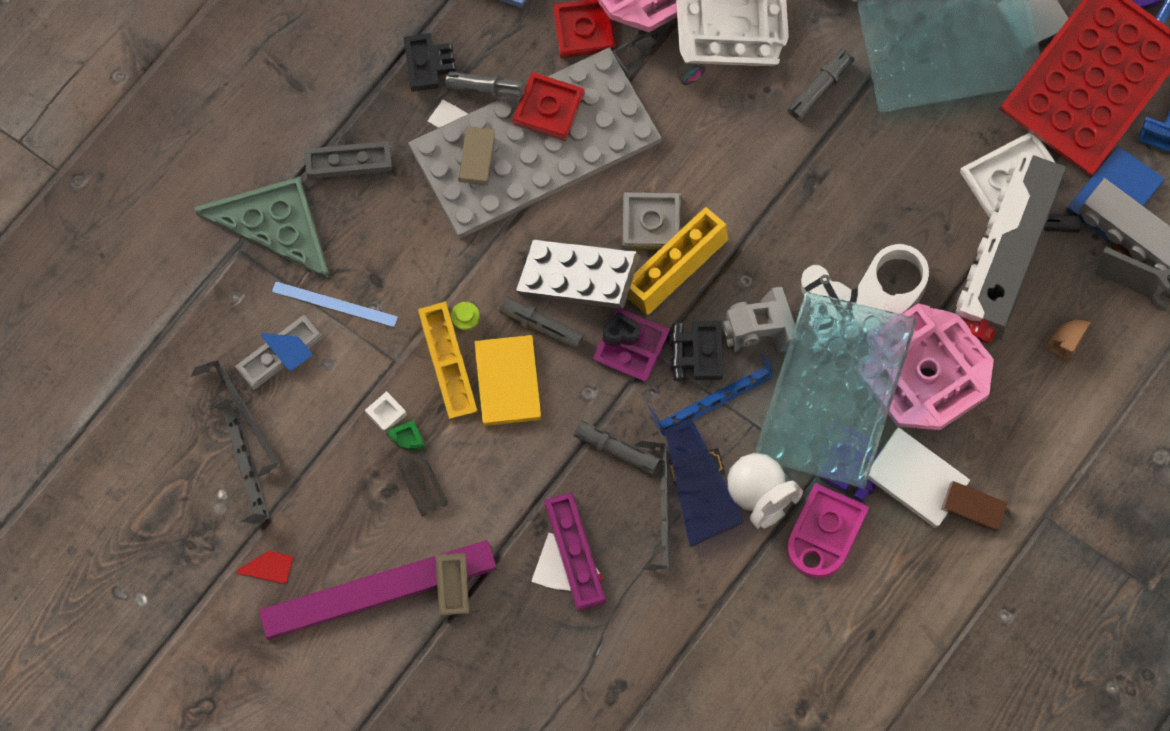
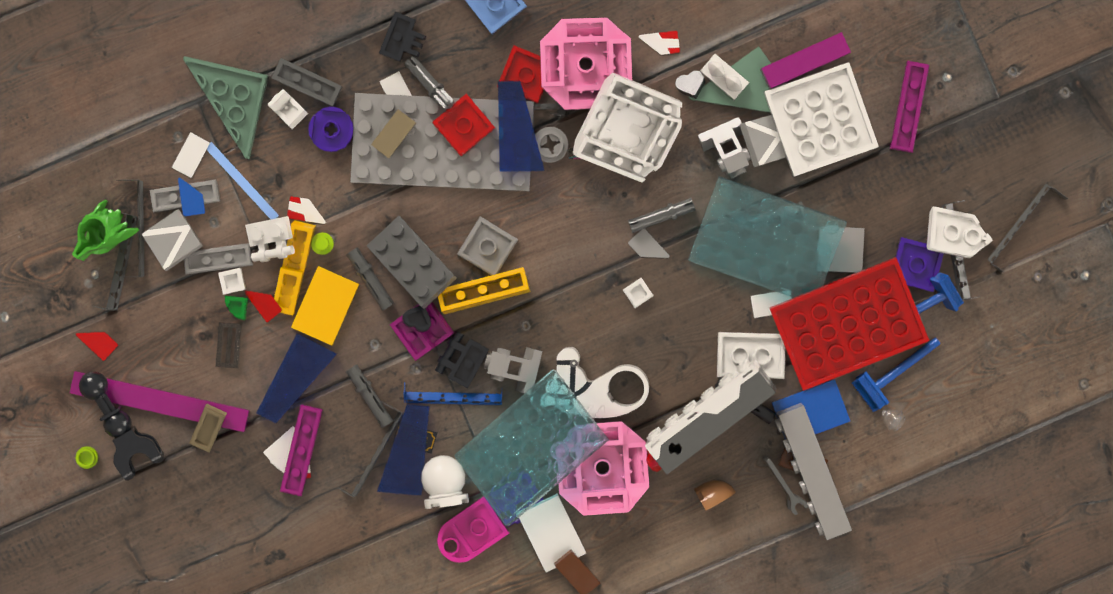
camera: 30 degrees right, 20 degrees up
none -> bright green piece [72,200,139,261]
none -> lime plate [75,446,99,469]
none -> black piece [79,371,164,481]
none -> light grey tile [142,209,203,271]
none -> white sticker [172,132,210,178]
none -> light grey tile [184,243,253,275]
none -> white plate [245,216,295,262]
none -> red sticker [245,291,282,322]
none -> clear blue wing [256,333,338,423]
none -> white bracket [268,89,308,129]
none -> white sticker [287,196,326,224]
none -> dark purple plate [308,107,354,152]
none -> clear blue wing [498,81,545,172]
none -> light grey gear [532,127,568,163]
none -> white tile [623,278,653,308]
none -> light grey sticker [628,229,670,258]
none -> white sticker [751,289,792,318]

